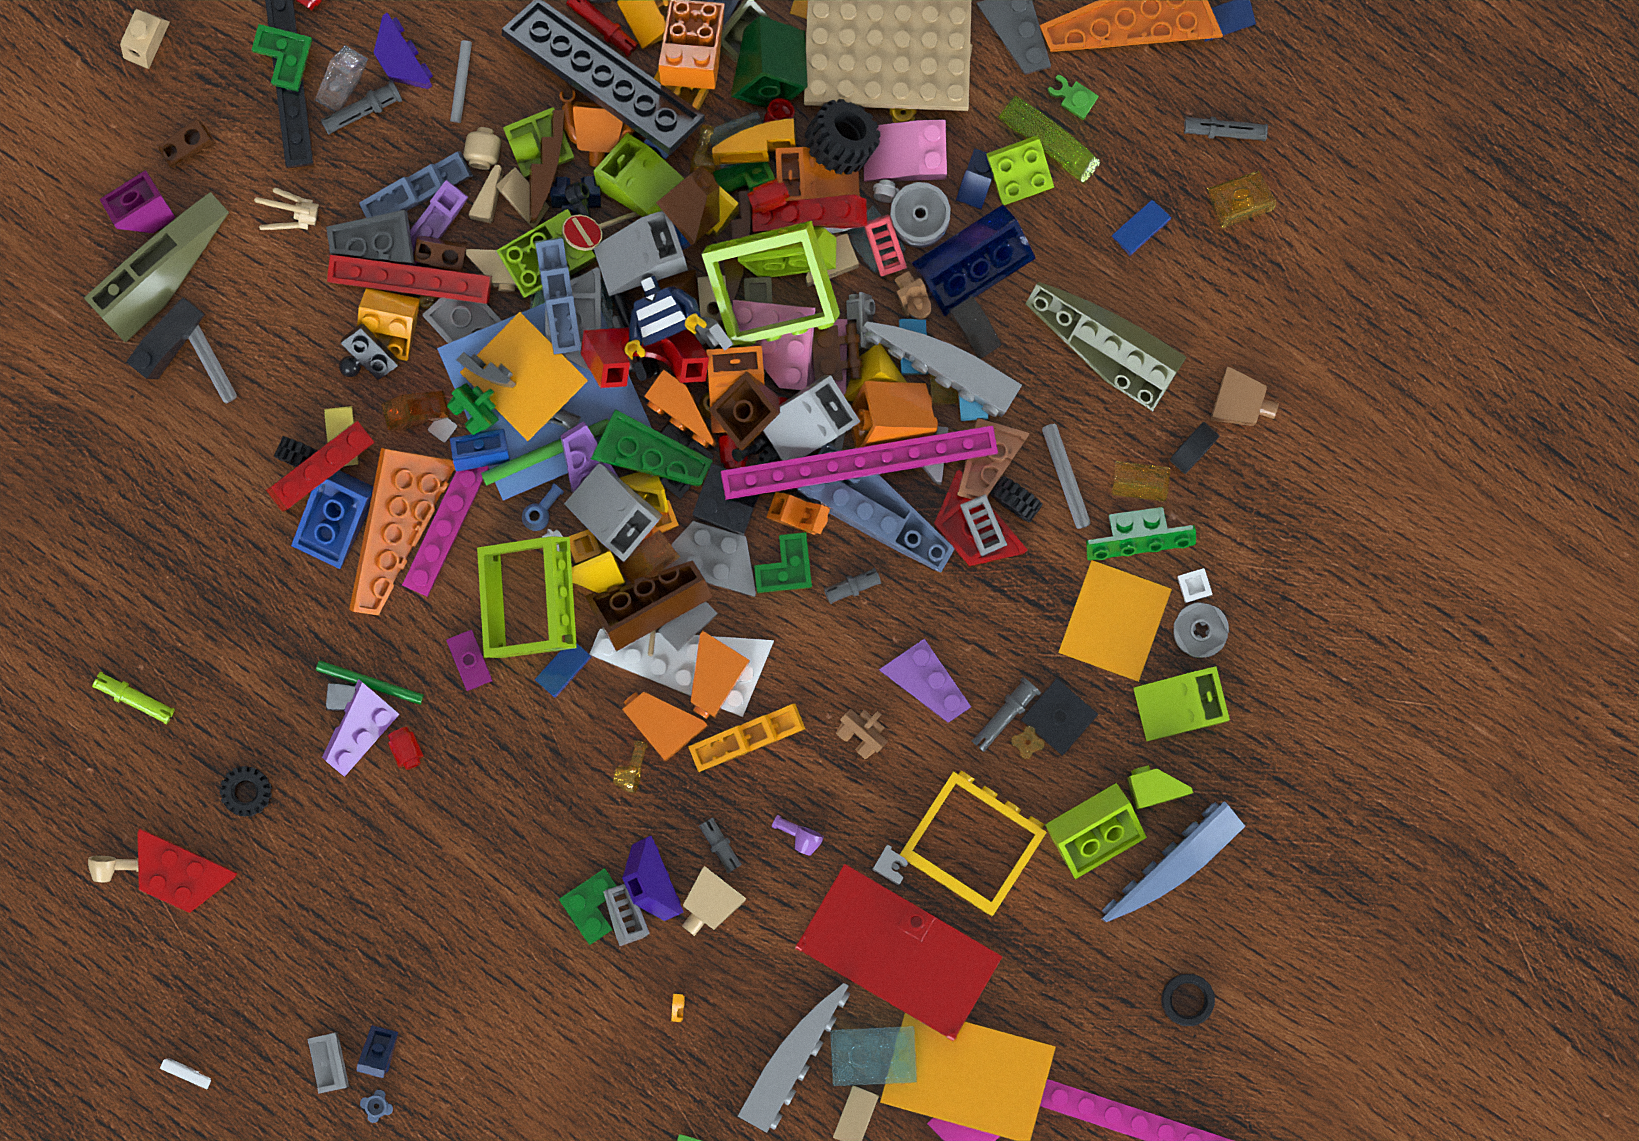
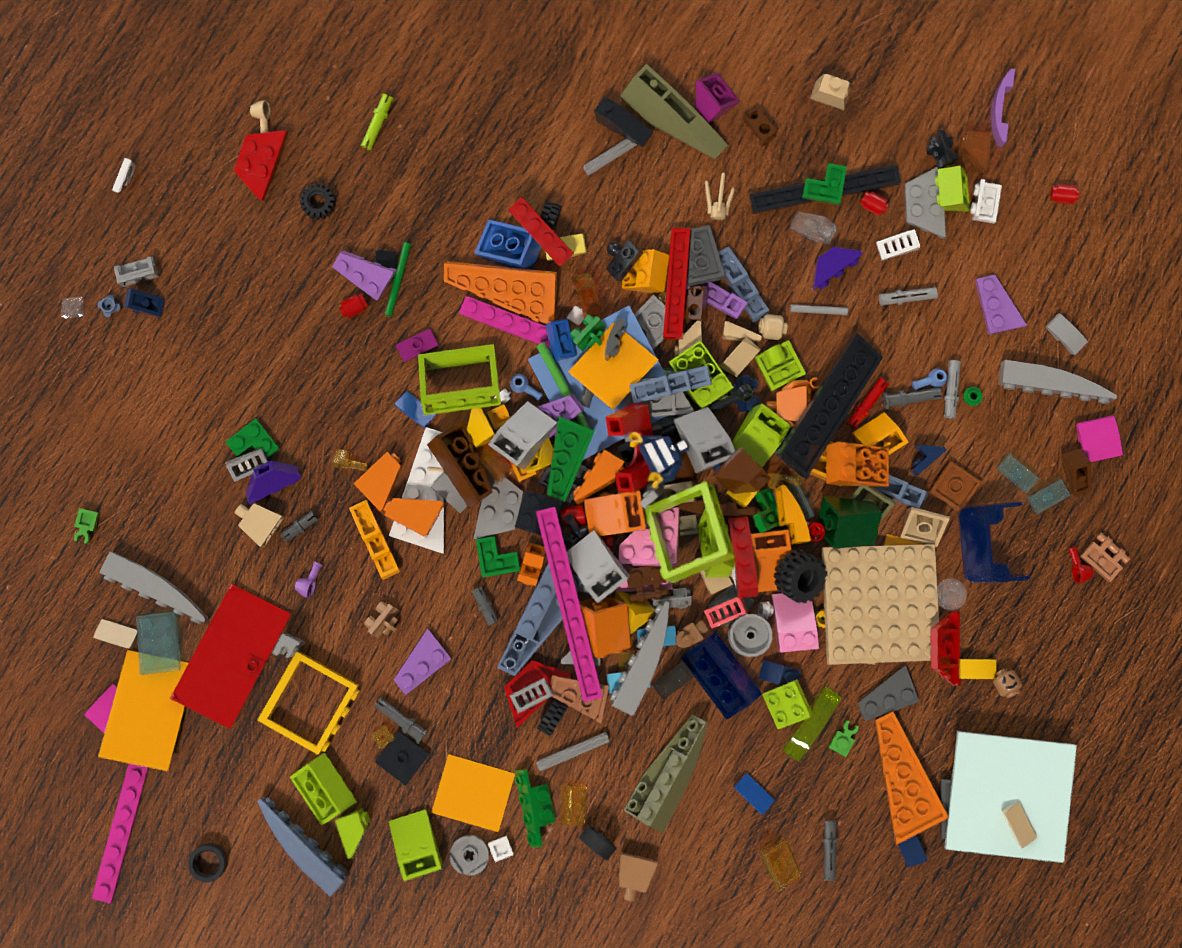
camera: 85 degrees right, 0 degrees up
dark grey pin [320,79,403,135] -> none
reddish brown slope [529,110,564,223] -> none
piece [562,212,639,251] -> none
light orange tile [671,994,685,1022] -> none
reddish brown slope [709,372,781,450] -> none
red brick [747,178,790,214] -> none

